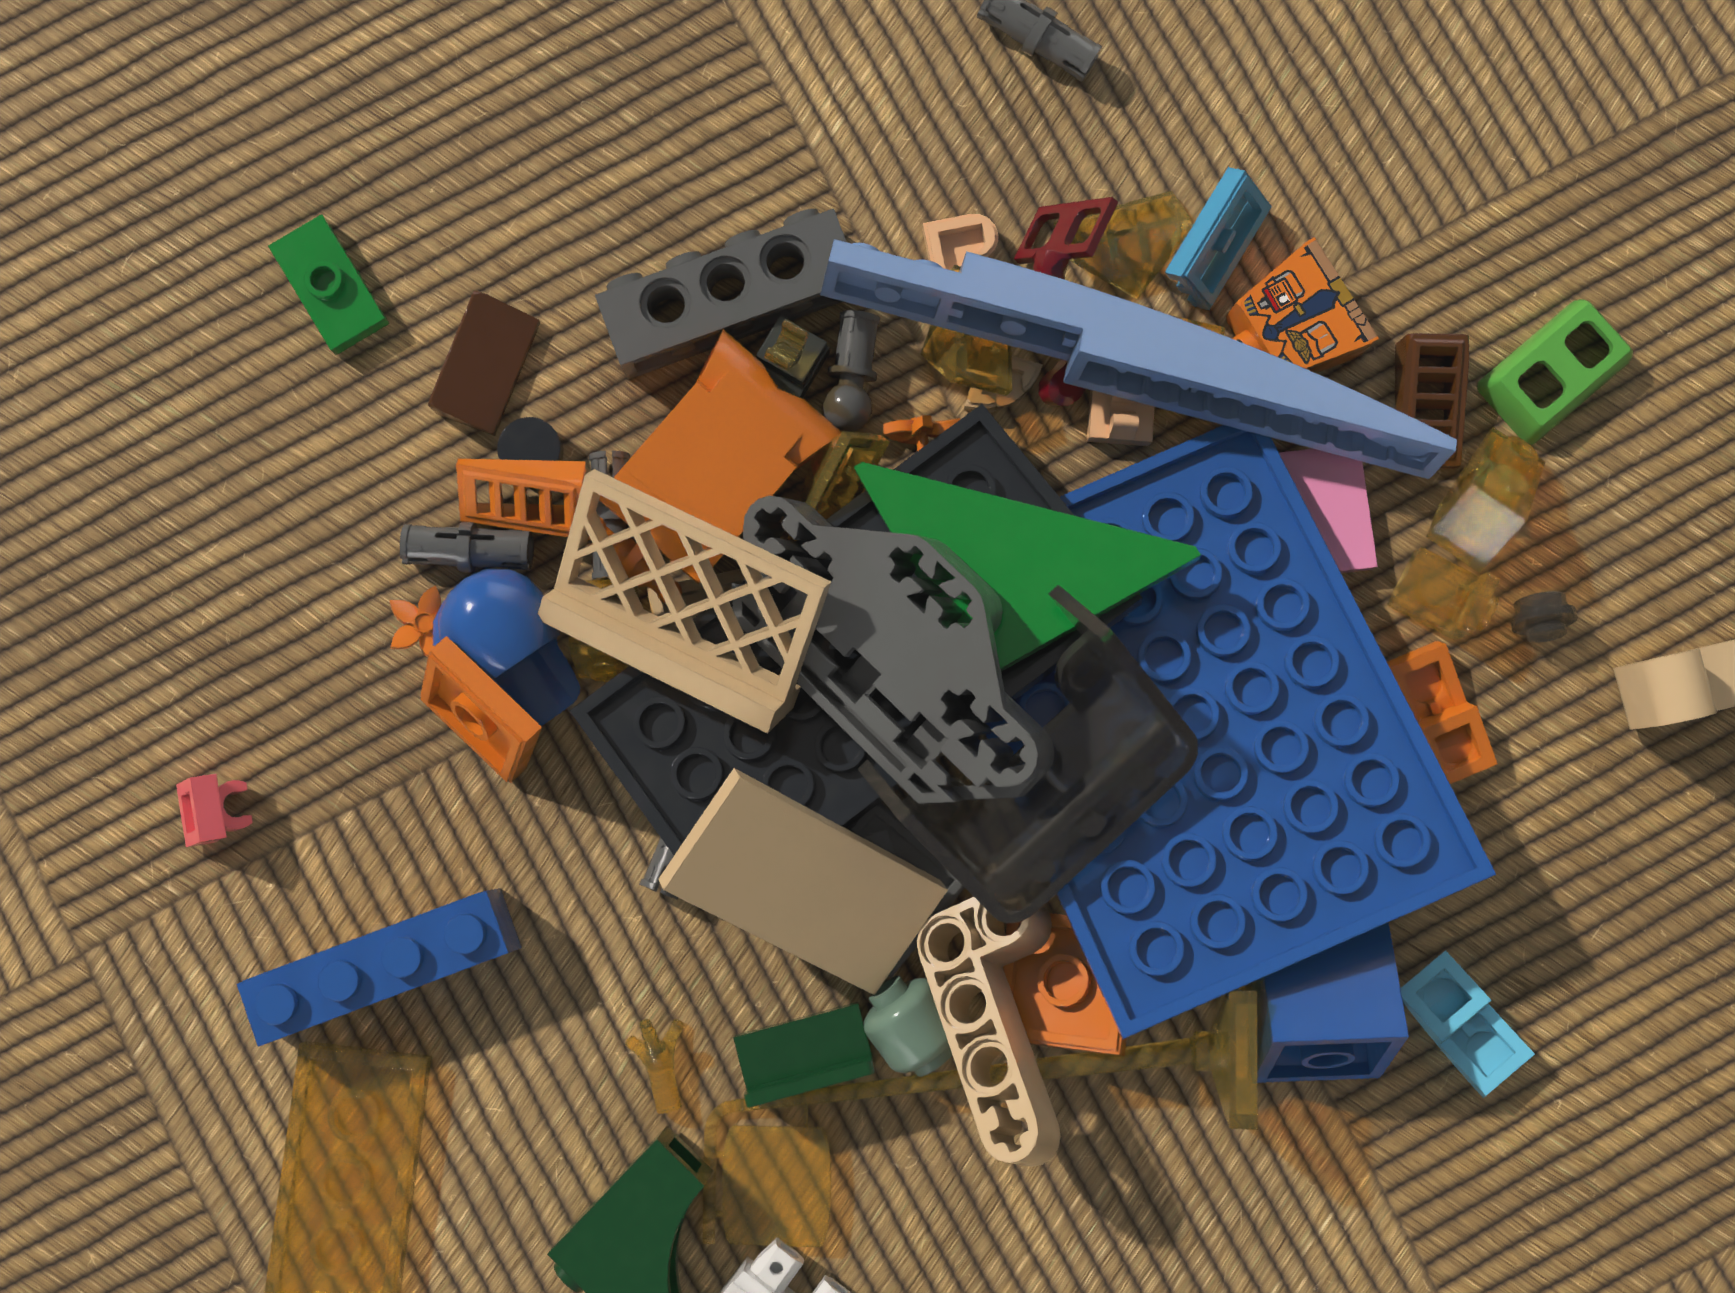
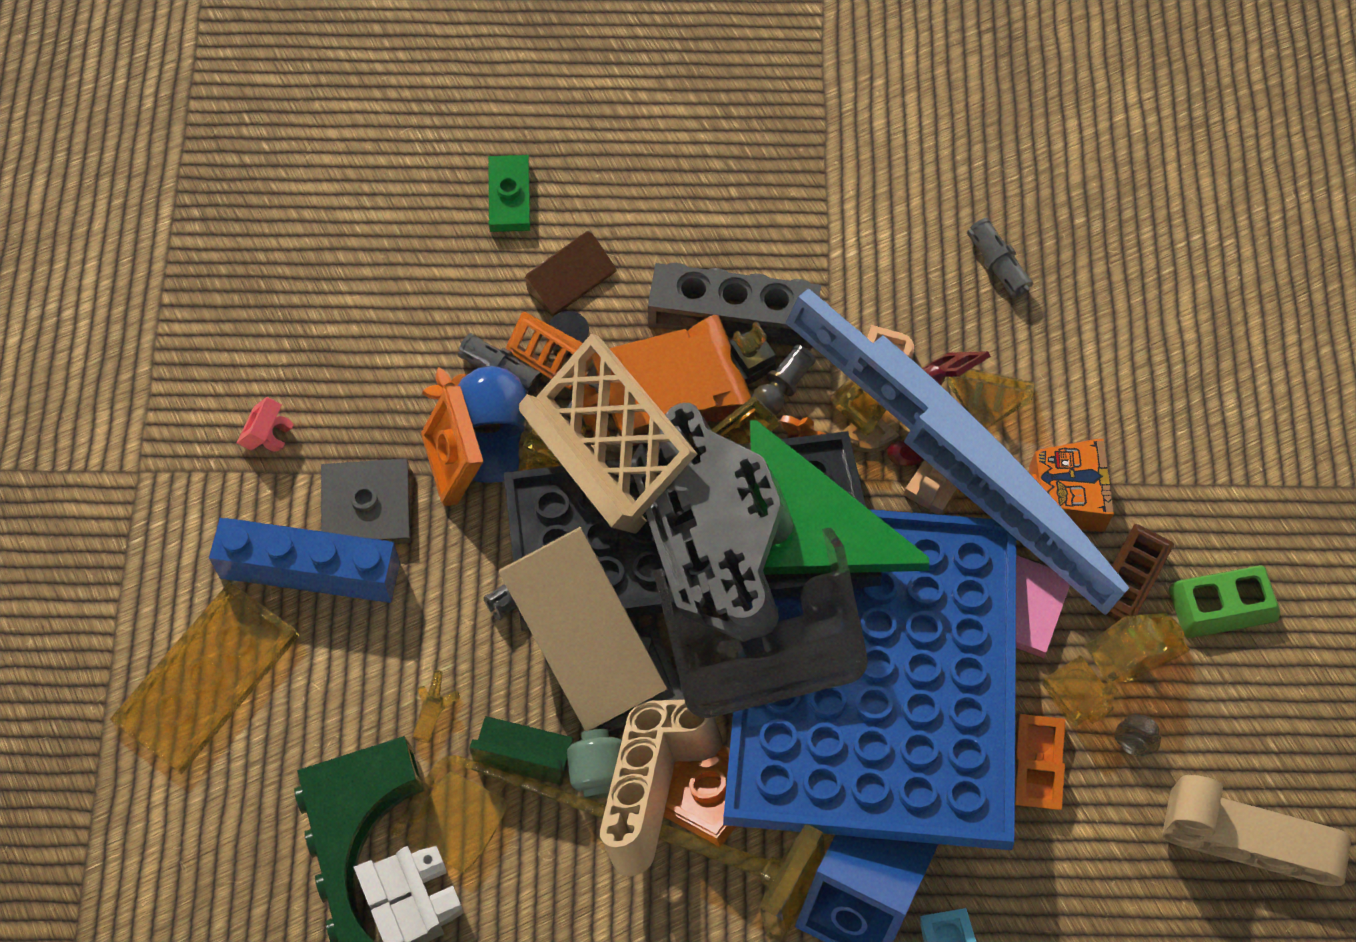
camera: 30 degrees right, 20 degrees down
dark azure tile [1165,167,1272,310] -> none
none -> dark grey plate [321,458,411,544]

